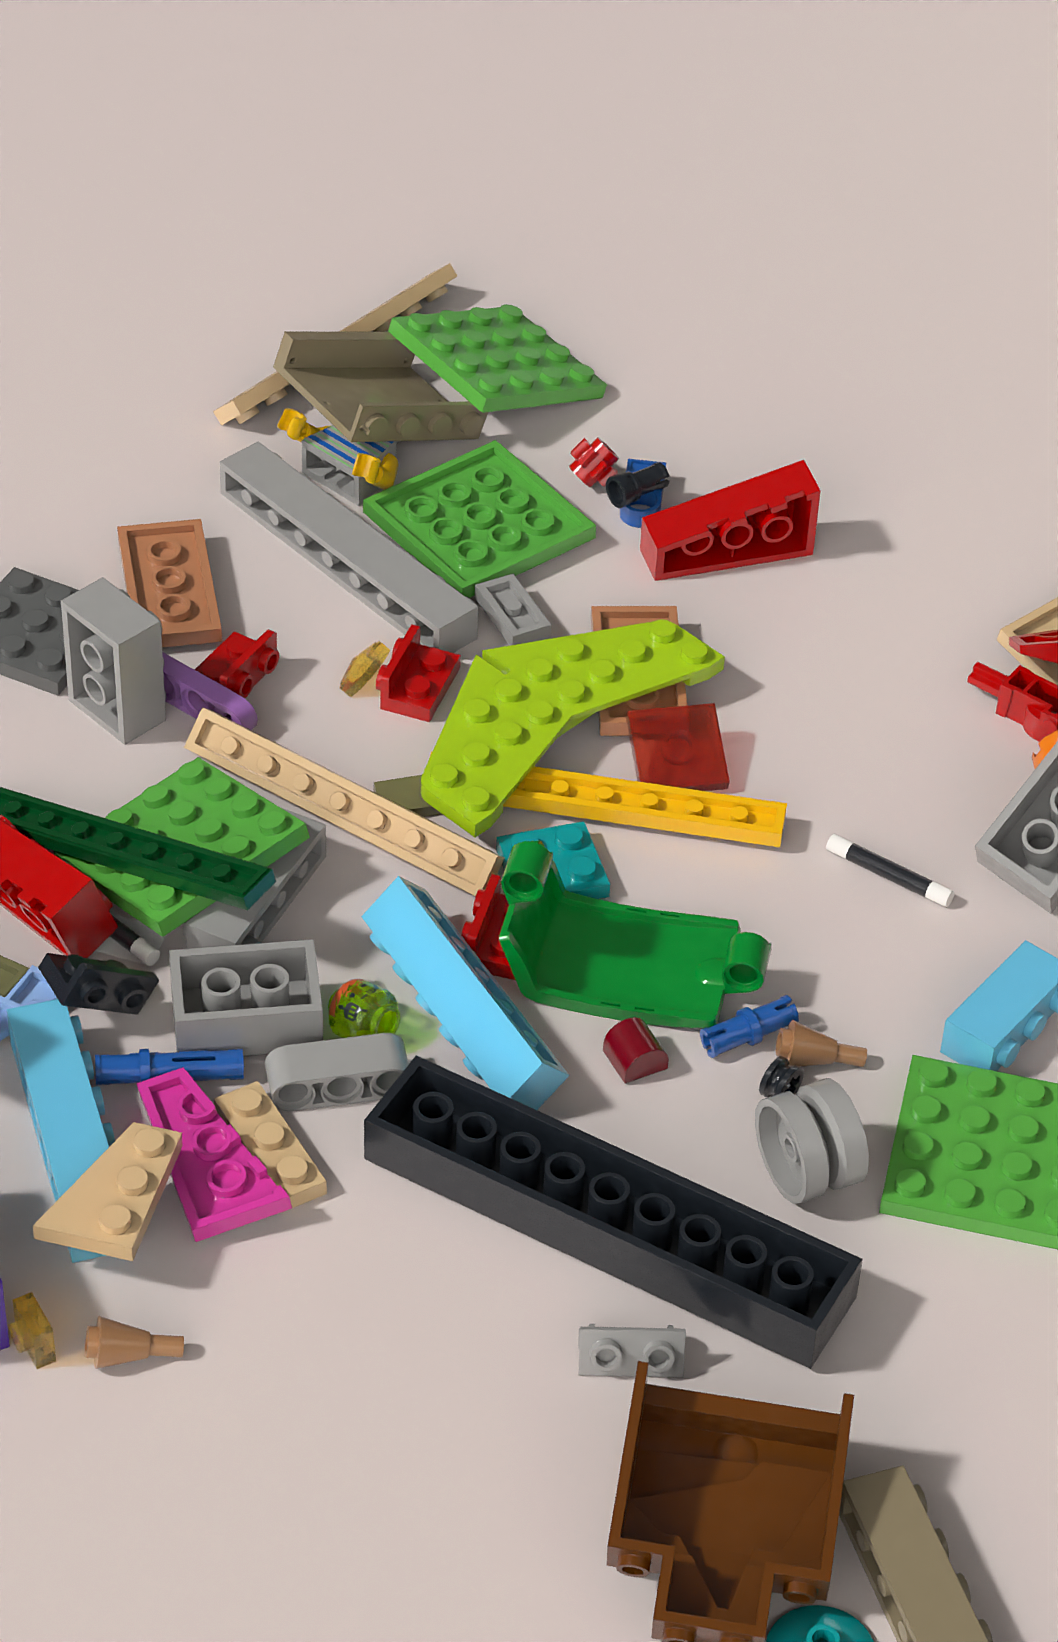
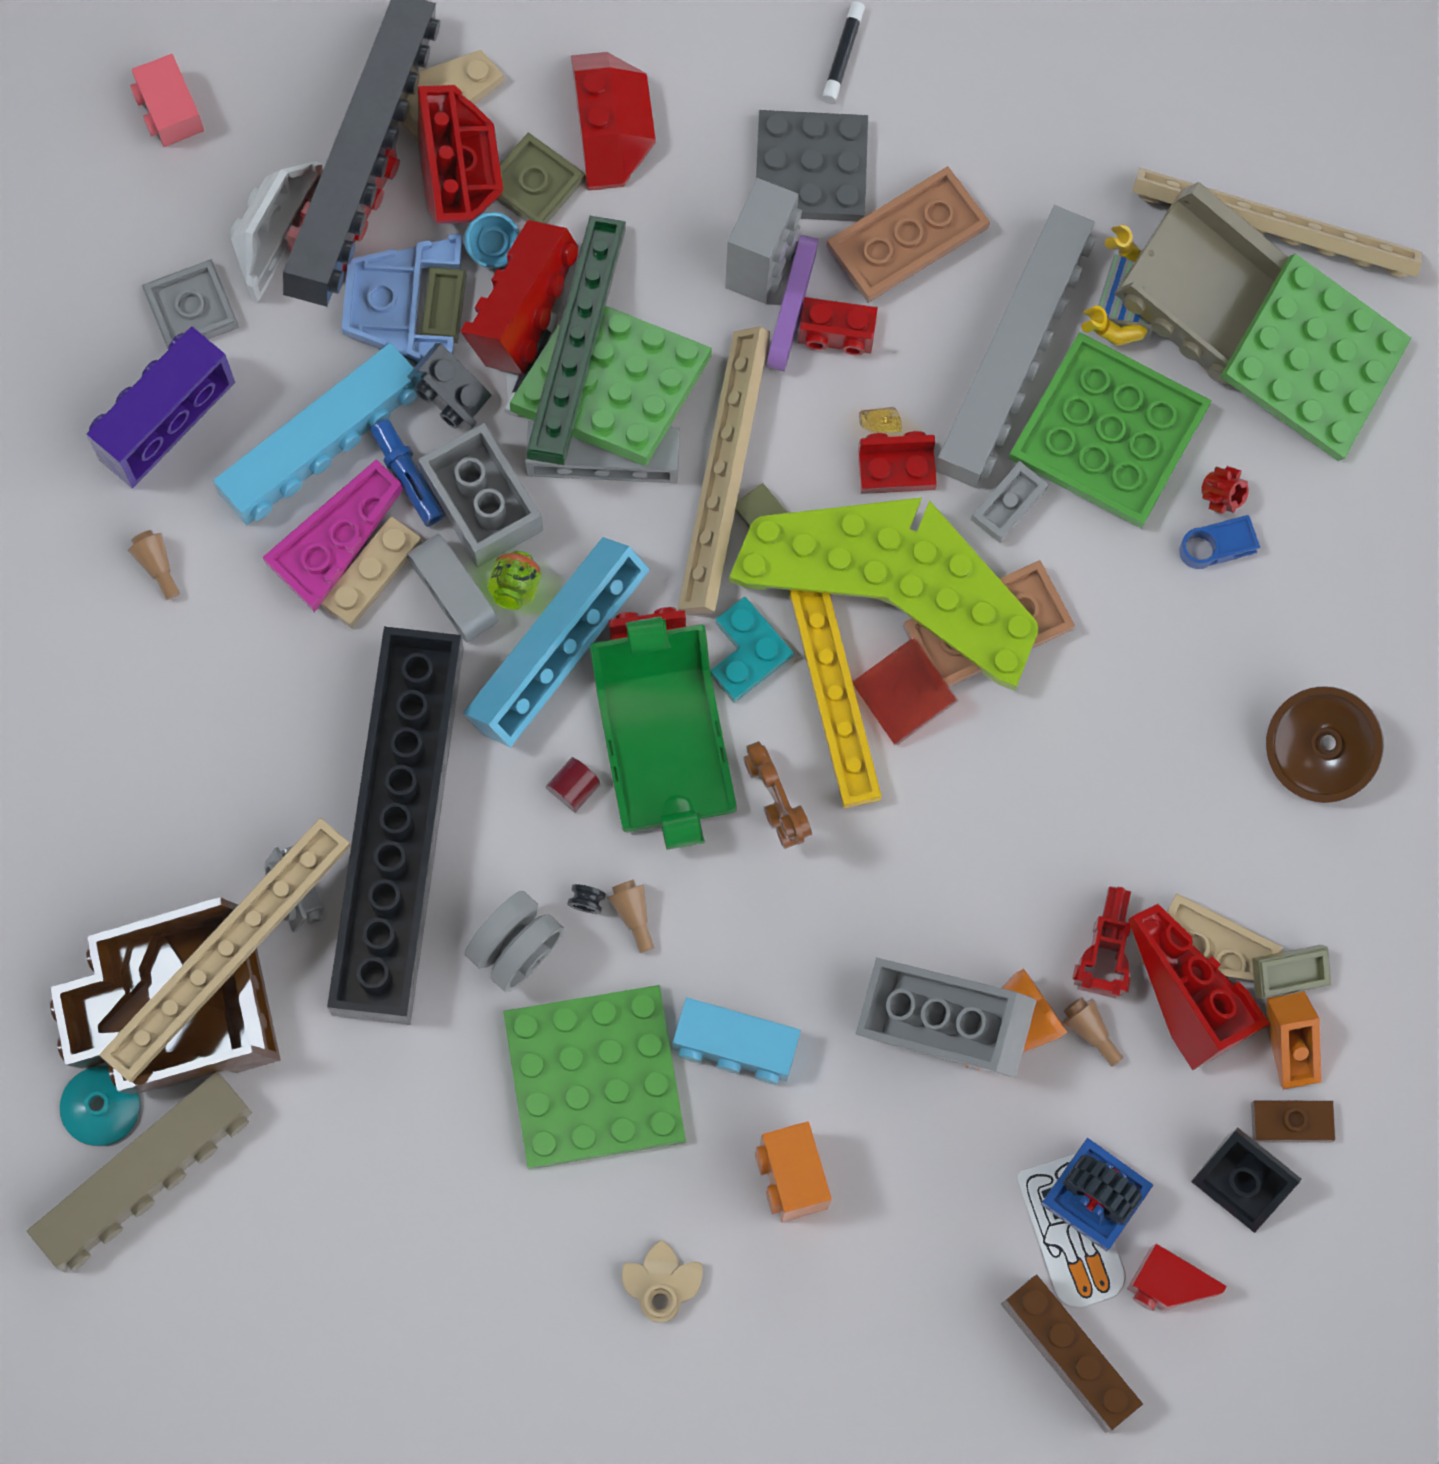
camera: 65 degrees right, 30 degrees up
clear yellow plate [8,1292,56,1369] -> none
tan wing [33,1122,183,1261] -> none
black pin [606,462,670,508] -> none
red wedge [640,460,821,581] -> none
blue pin [700,995,799,1058] -> none
black bar [826,834,955,908] -> none
none -> tan plate [99,818,351,1084]
none -> dark orange plant [743,741,812,849]
none -> reddish brown dish [1266,686,1384,803]

